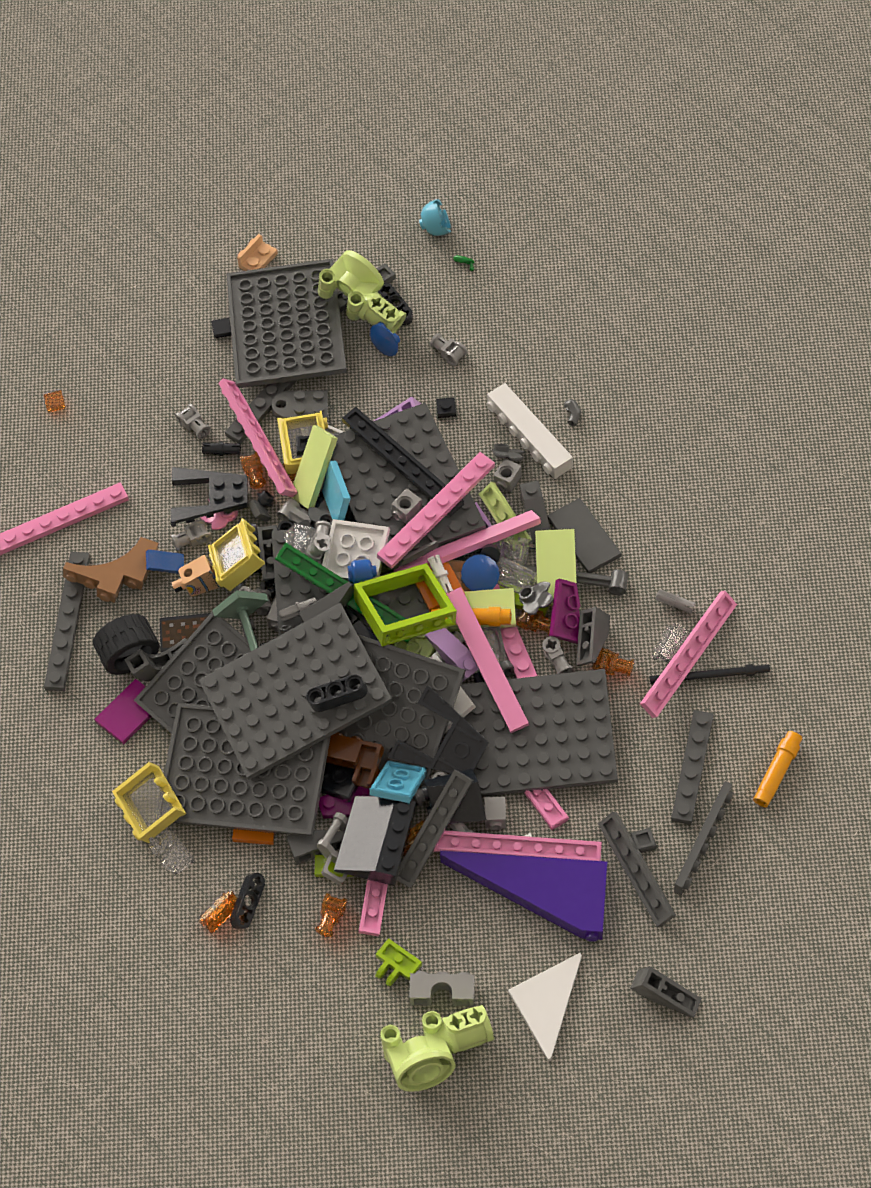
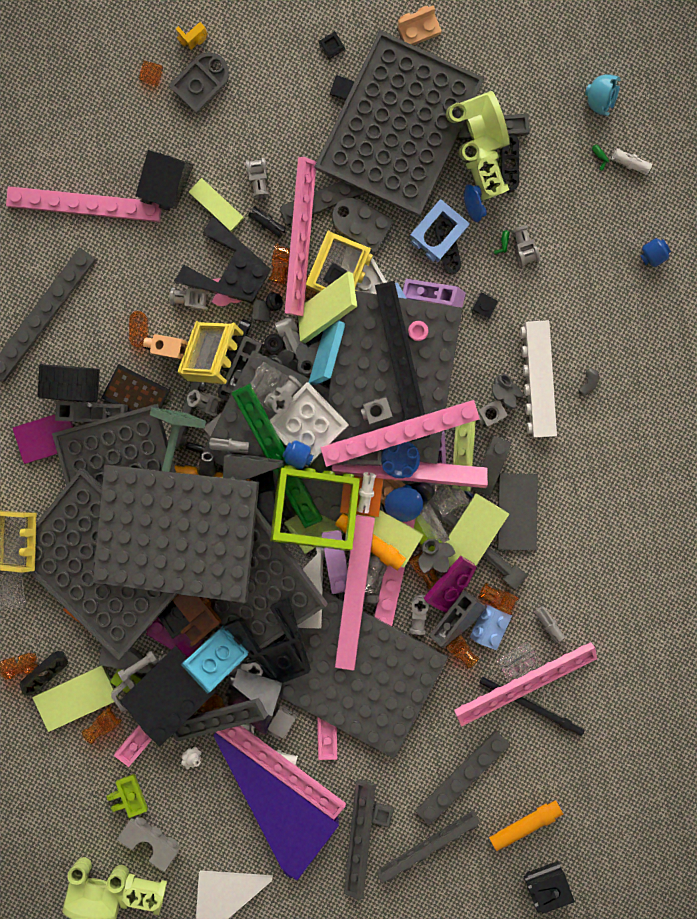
camera: 25 degrees right, 30 degrees up
medium nougat arch [63,537,159,603] -> none
blue tile [146,549,184,574] -> none
black beam [306,674,368,712] -> none
none -> yellowish green tile [32,665,119,732]
none -> clear orange beam [129,311,148,348]
none -> black slope [135,150,194,211]
none -> dark grey plate [169,52,229,115]
none -> yellow bracket [176,22,208,50]
none -> white plant [181,747,202,769]
none -> yellowish green tile [189,178,244,232]
none -> black tile [319,31,345,59]
none -> blue dish [381,442,420,479]
none -> bright pink tile [408,321,428,341]
none -> light blue panel [410,199,470,263]
none -> black beam [435,218,461,275]
none -> light blue bracket [470,603,512,650]
none -> clear orange connector [478,583,520,615]
none -> green piece [494,230,510,255]
none -> black piece [523,861,575,914]
none -> white pin [611,148,652,175]
none -> blue head [640,238,671,267]

